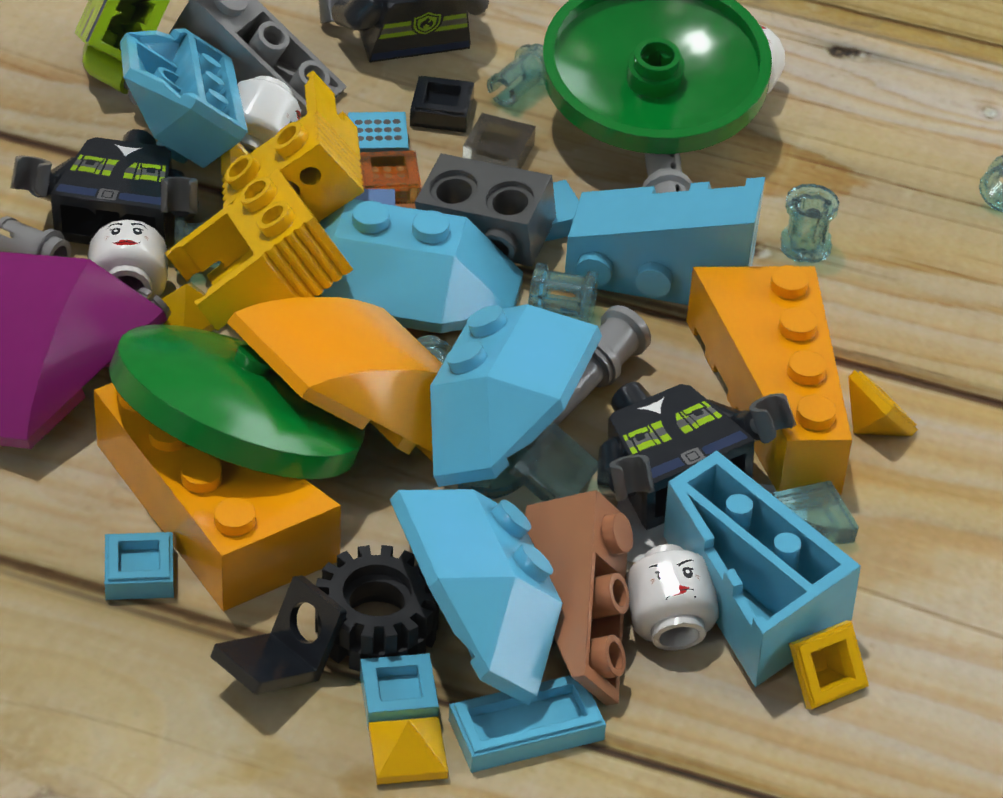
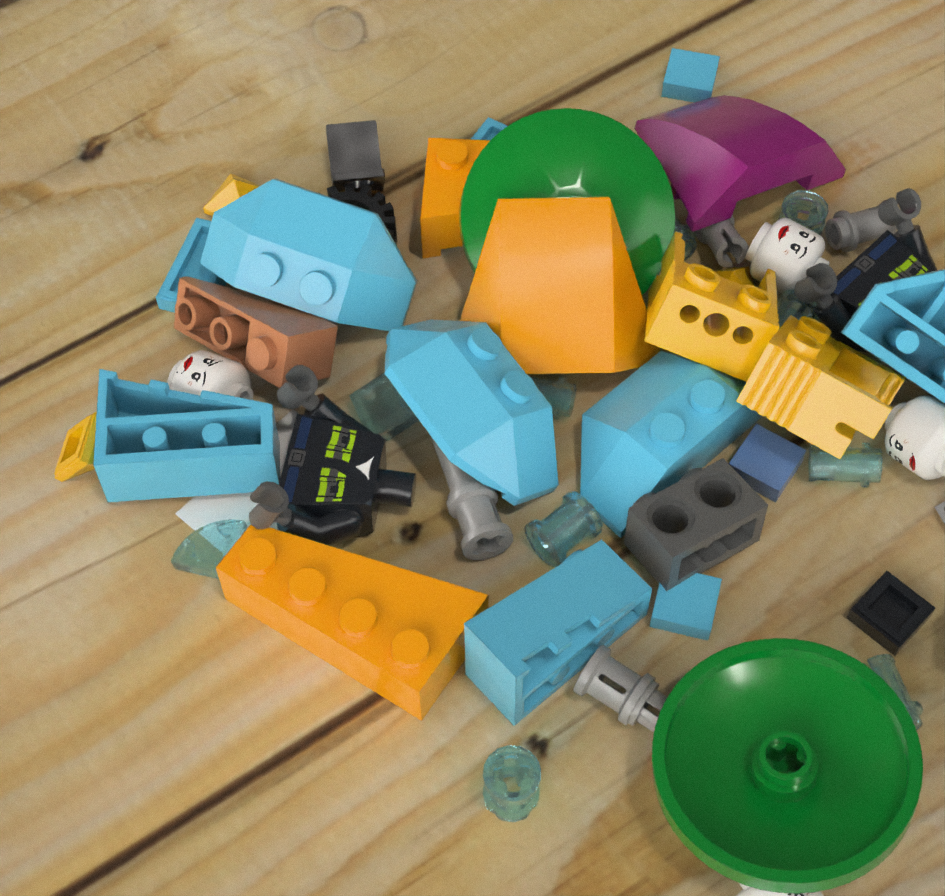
camera: 130 degrees right, 15 degrees up
medium azure tile [348,112,409,165] -> none
clear orange tile [360,150,421,205] -> none
clear smoke tile [462,113,536,169] -> none
yellow slope [848,370,918,437] -> none

